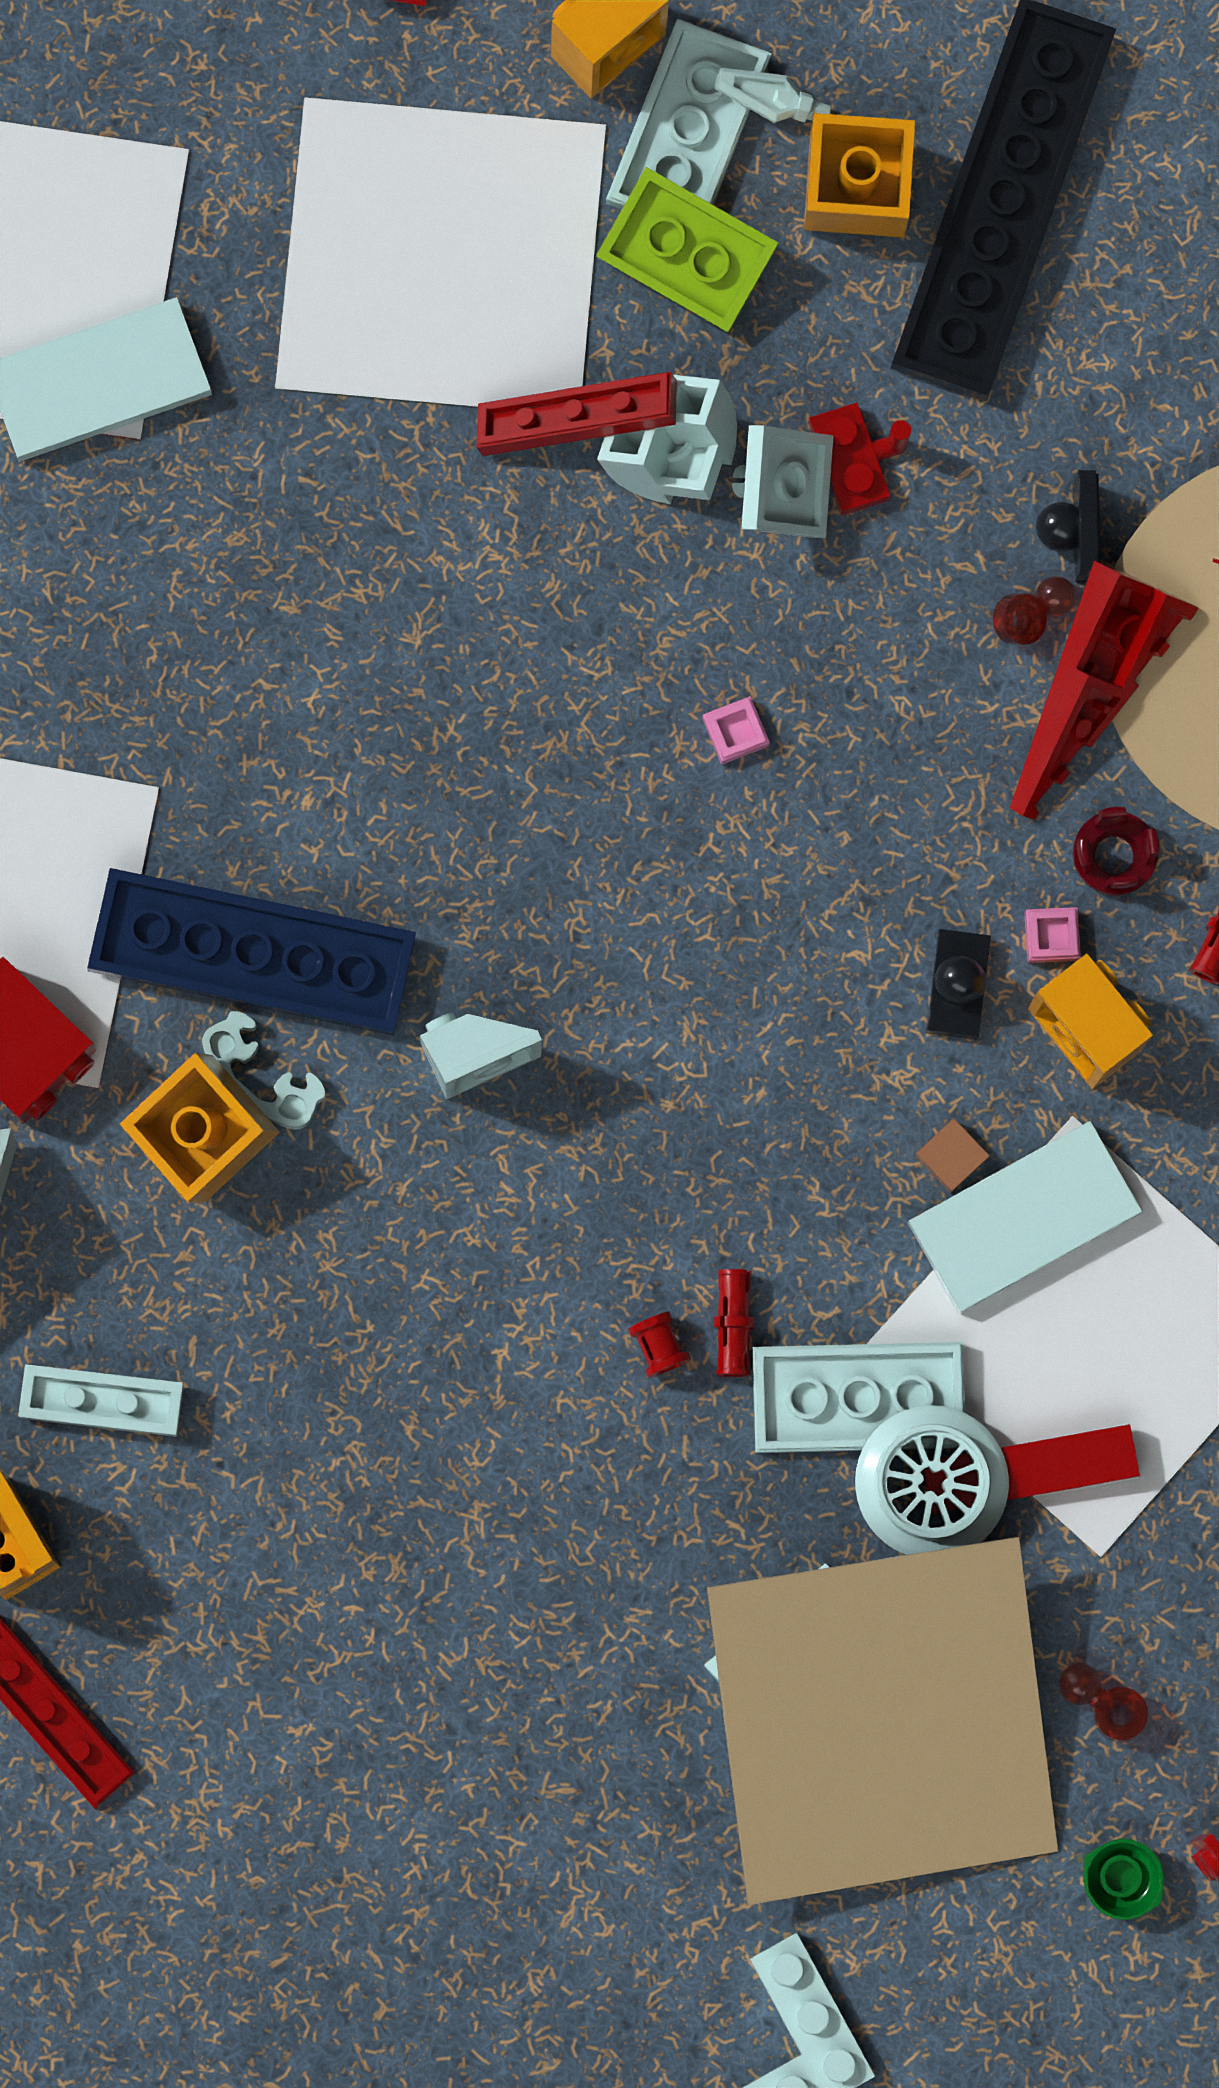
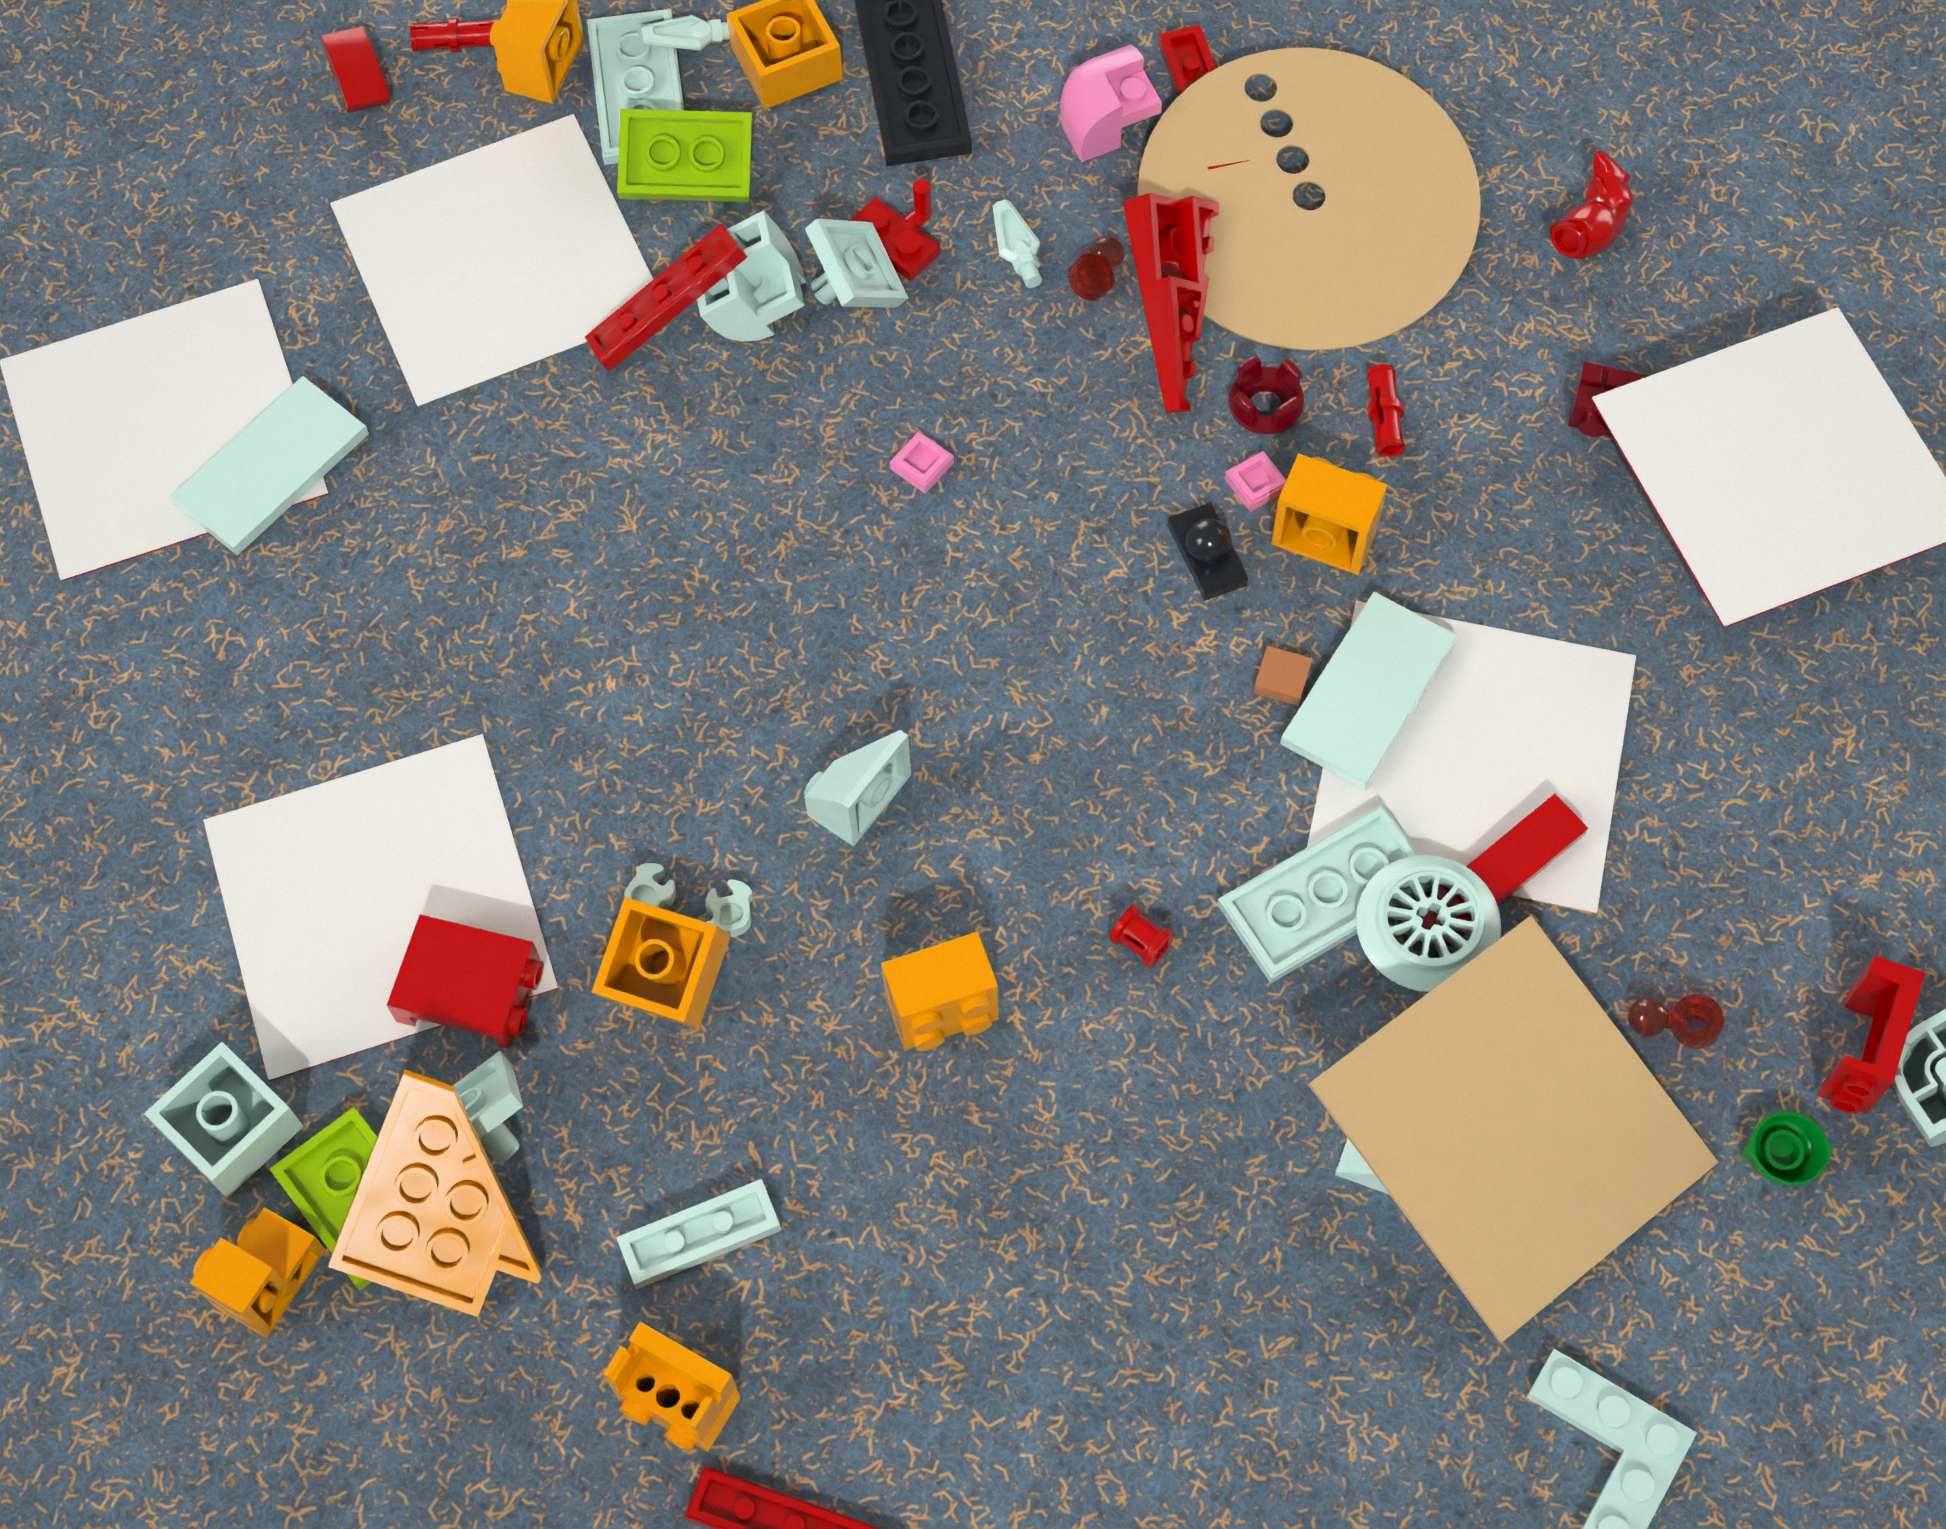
camera: 20 degrees left, 15 degrees down
dark blue plate [87,868,416,1036] -> none
red pin [713,1269,755,1377] -> none
black tile [1036,470,1101,582] -> none
none -> light orange brick [881,932,999,1051]
none -> light aqua piece [993,200,1042,288]
none -> bright pink brick [1060,44,1162,162]

